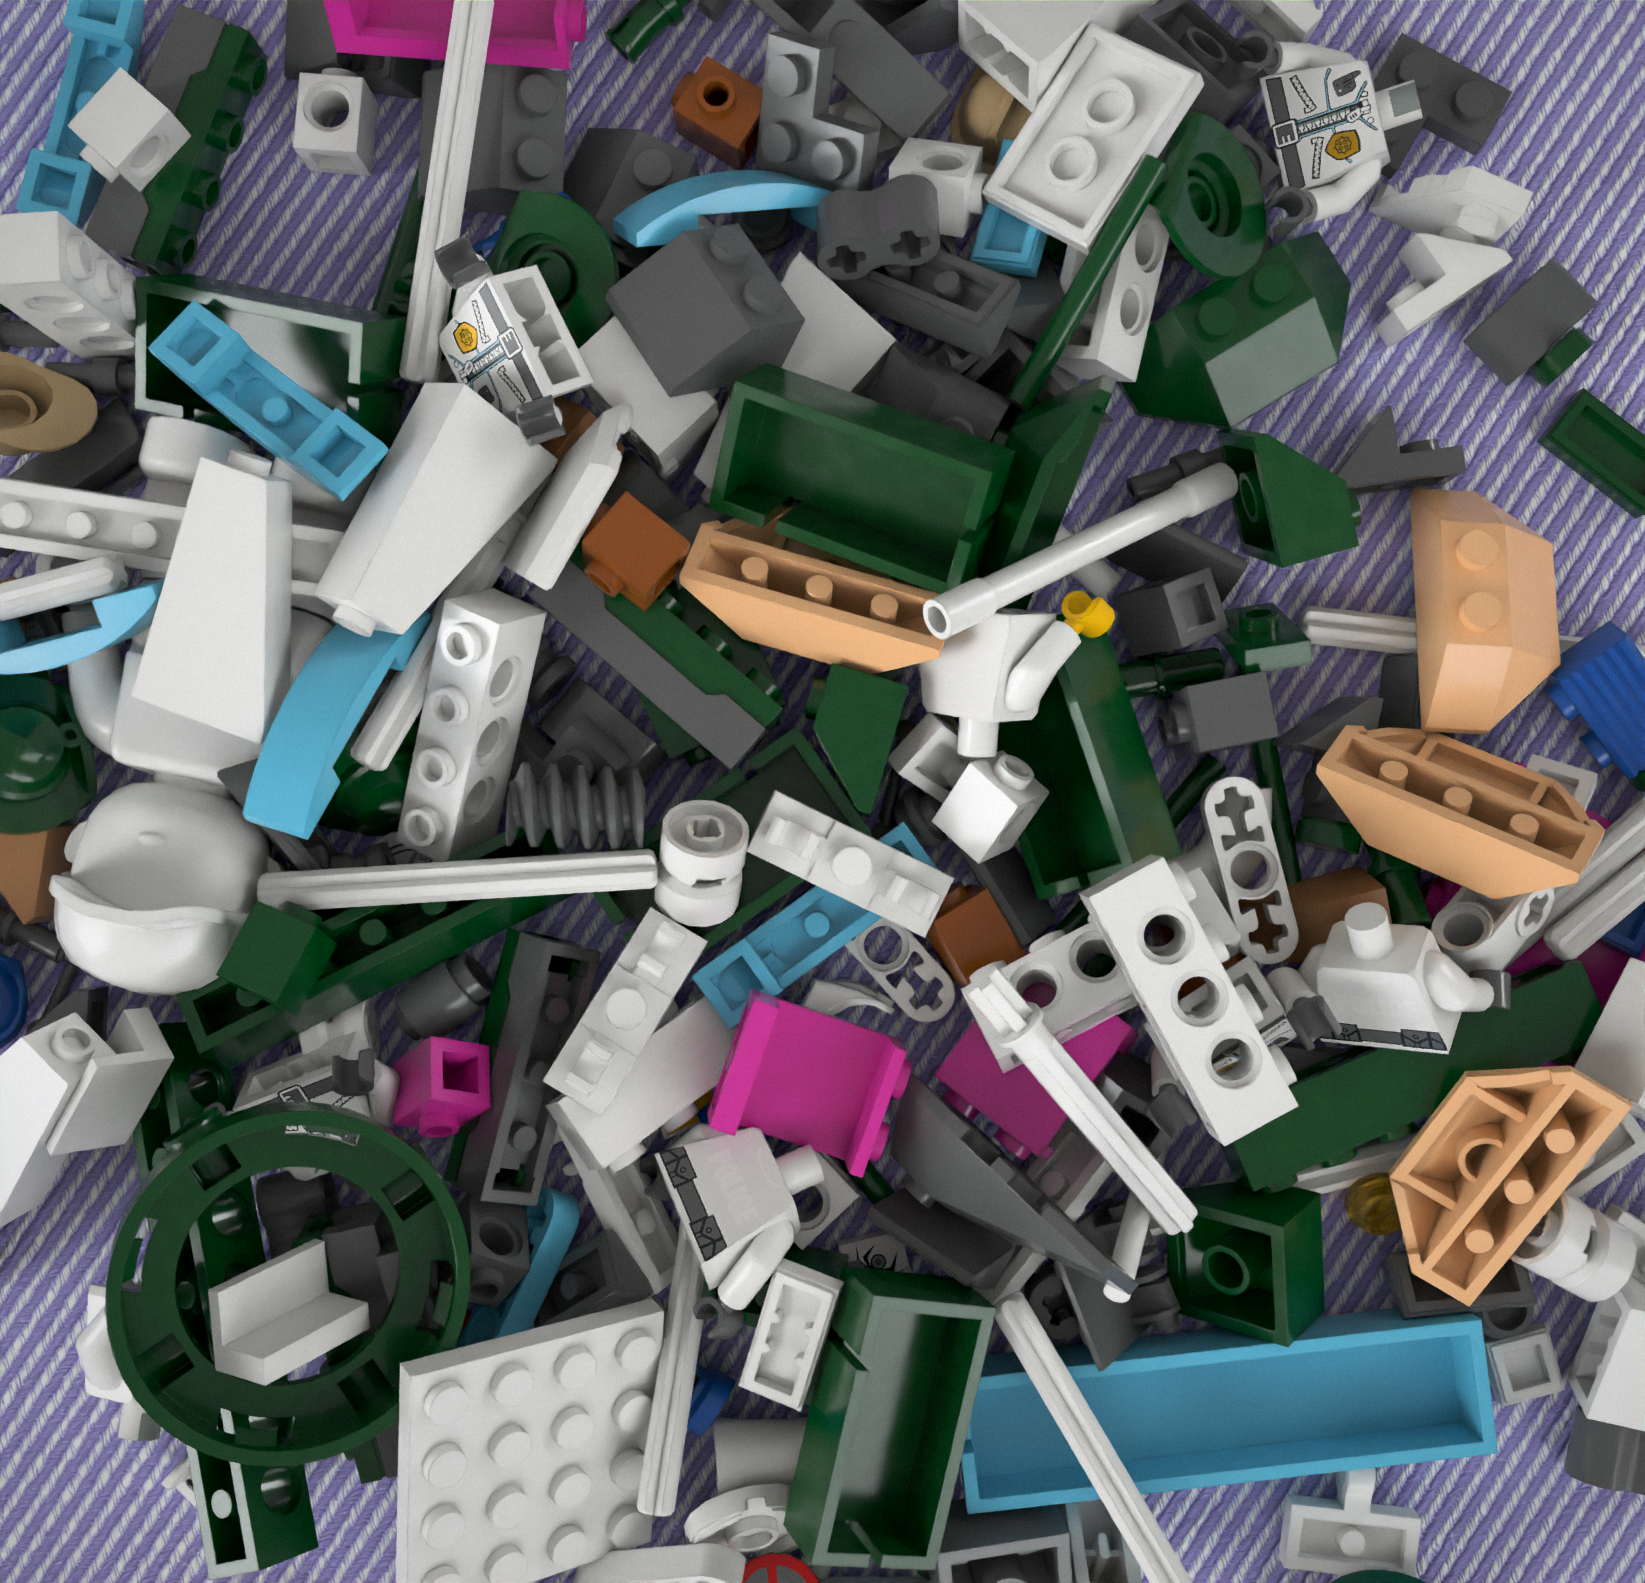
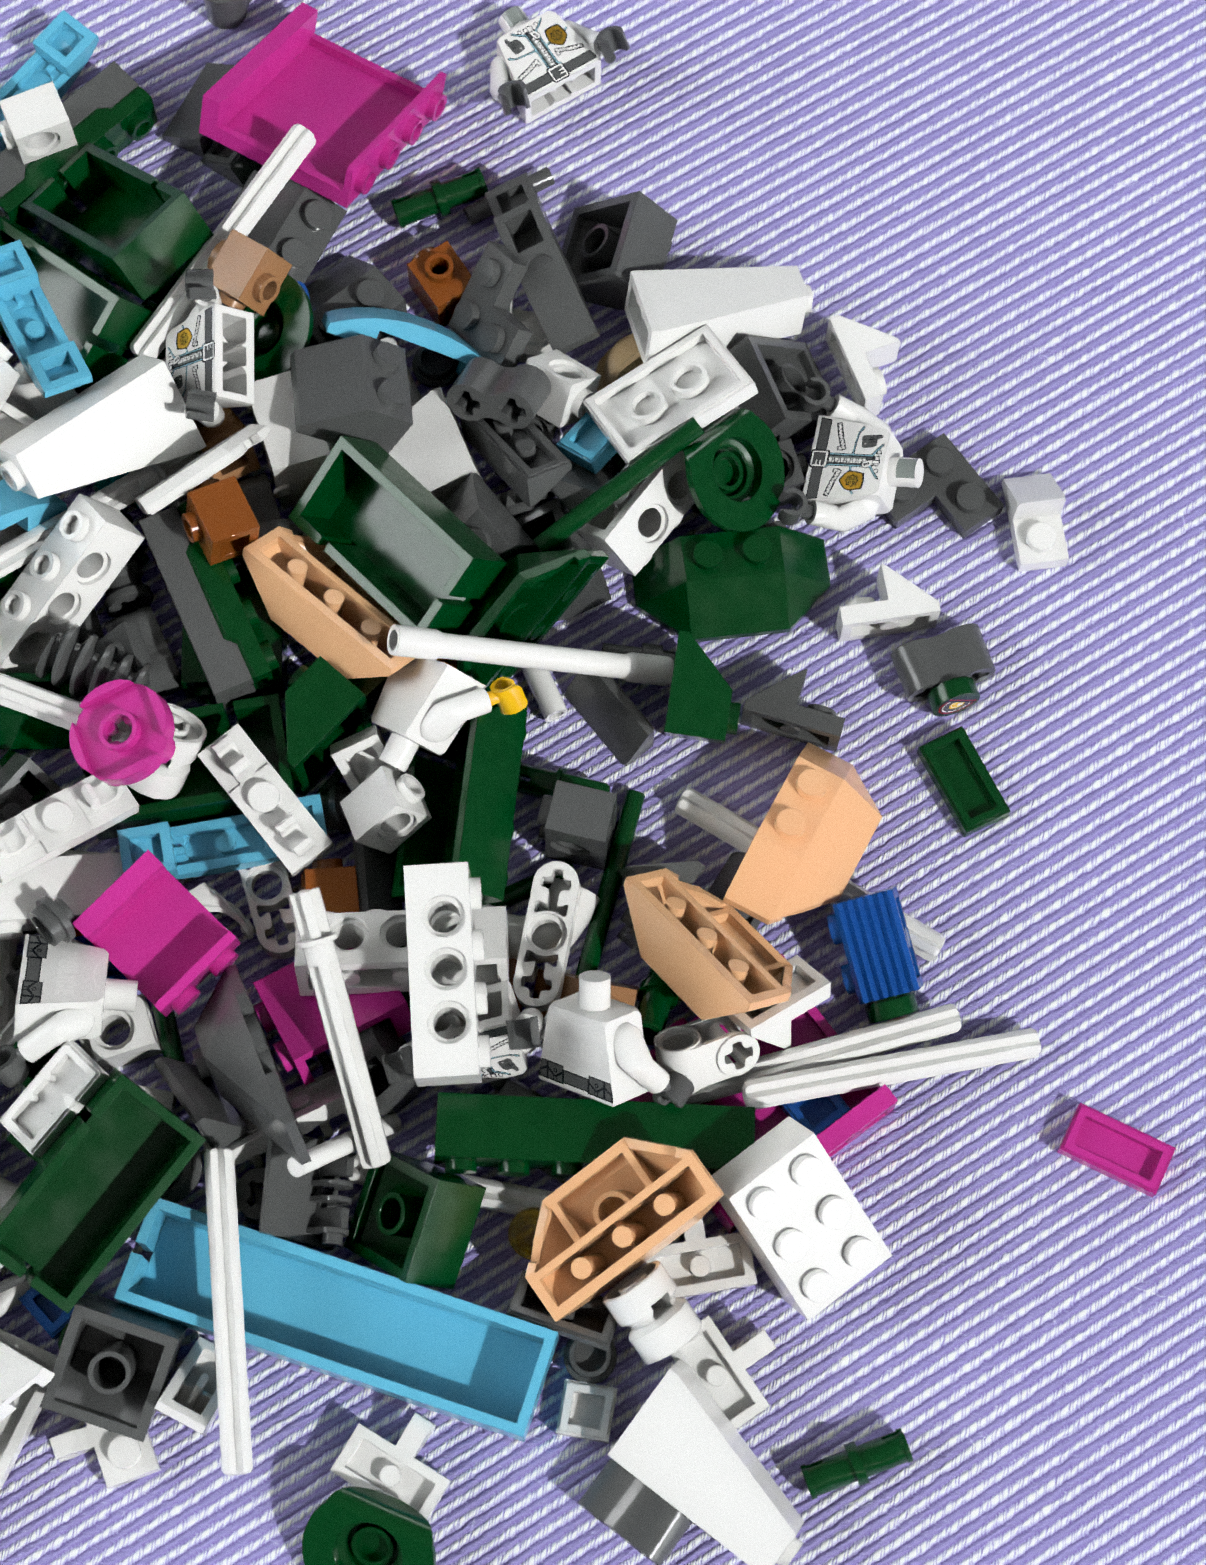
camera: 20 degrees right, 15 degrees down
white brick [293,68,378,176] -> none
dark grey brick [1113,566,1229,657] -> none
dark green plate [1214,602,1312,674] -> none
dark green tile [1294,817,1362,855] -> none
white wing [1368,165,1533,247] -> none
none -> dark green piece [21,142,214,301]
none -> dark grey plate [29,896,77,946]
none -> dark pink plate [69,679,176,787]
none -> medium nougat brick [207,229,292,316]
none -> white slope [1002,473,1069,572]

